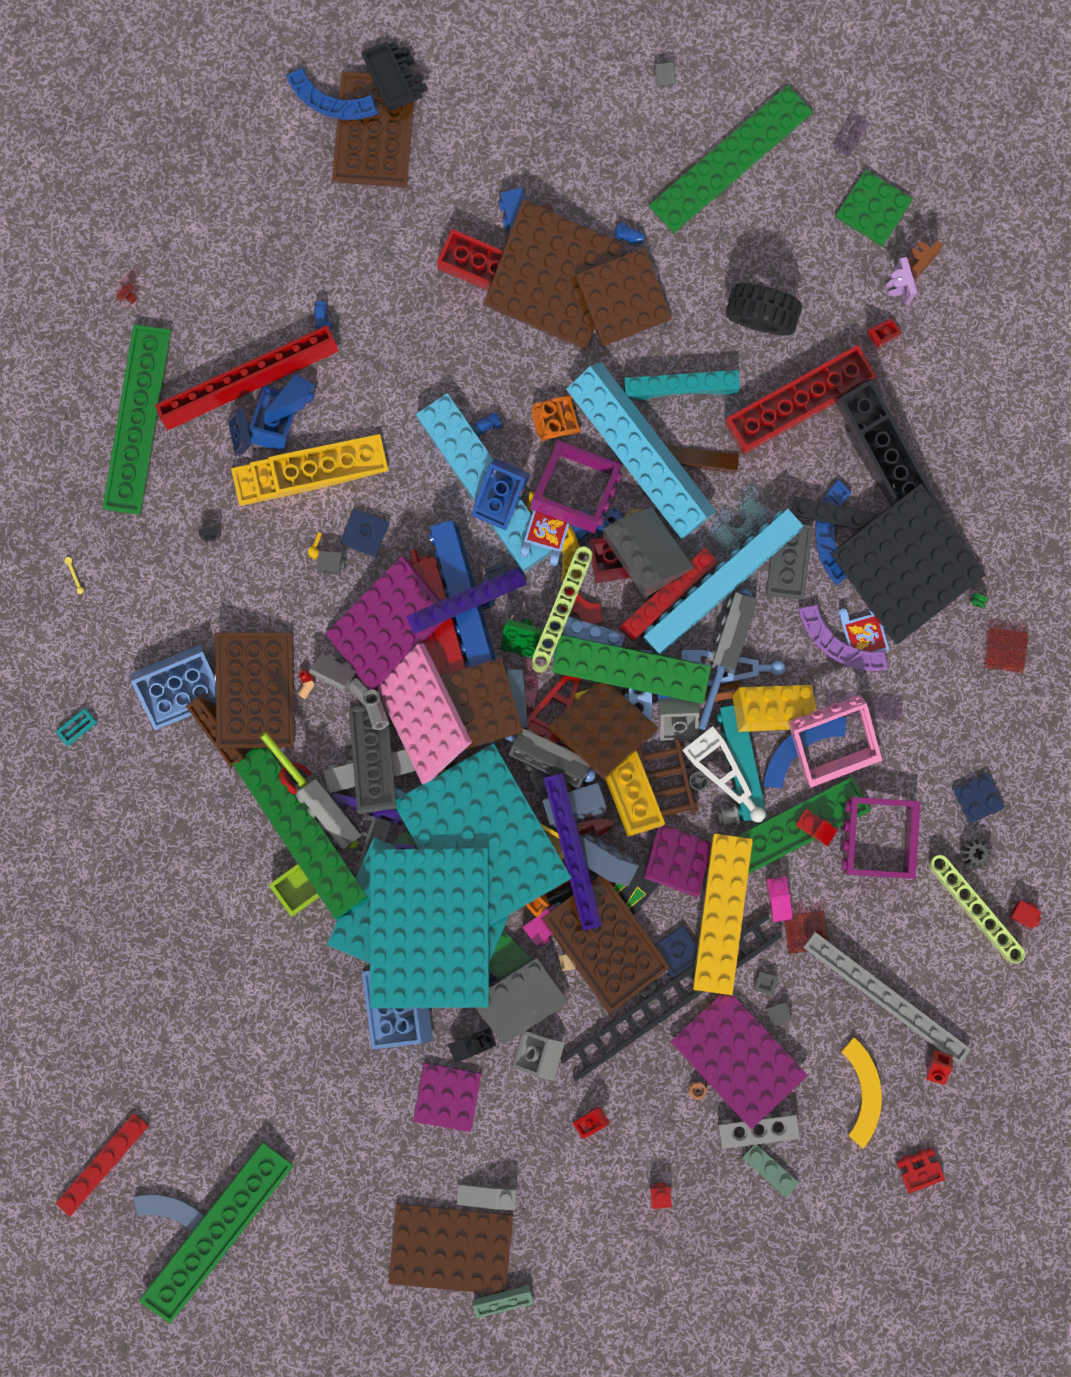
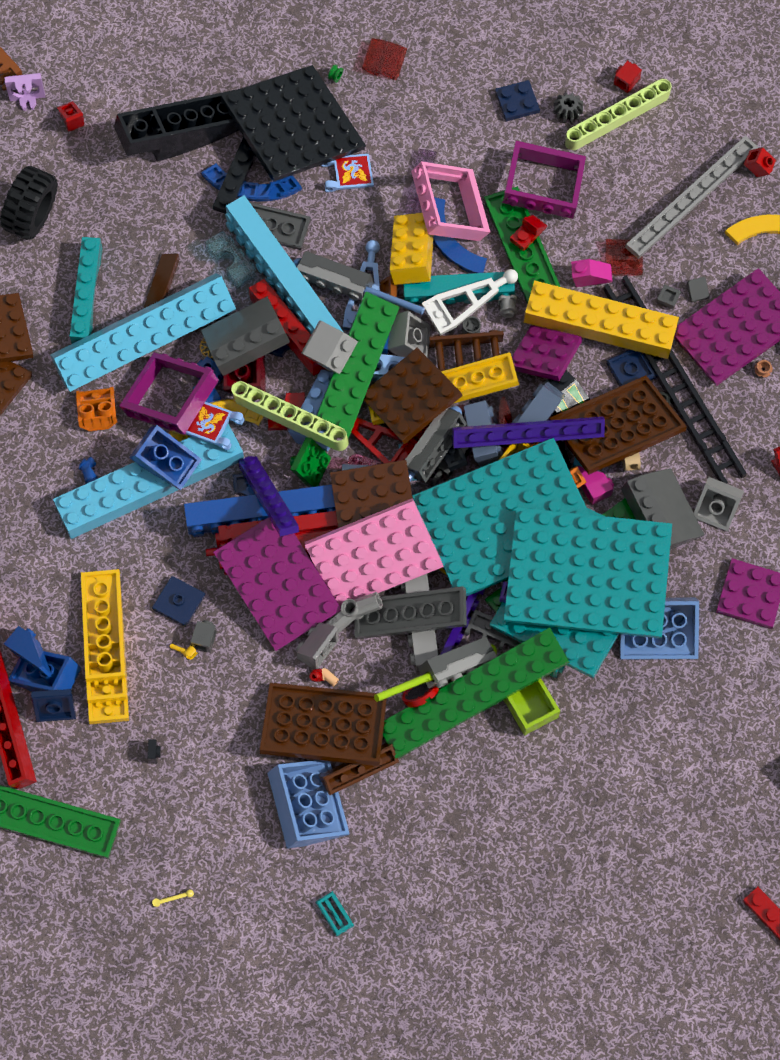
camera: 85 degrees left, 15 degrees down
black slope [448,1028,496,1062] -> none
red brick [725,345,877,455] -> none
medium lavender tile [799,604,888,671] -> none
none -> light grey slope [301,320,358,374]

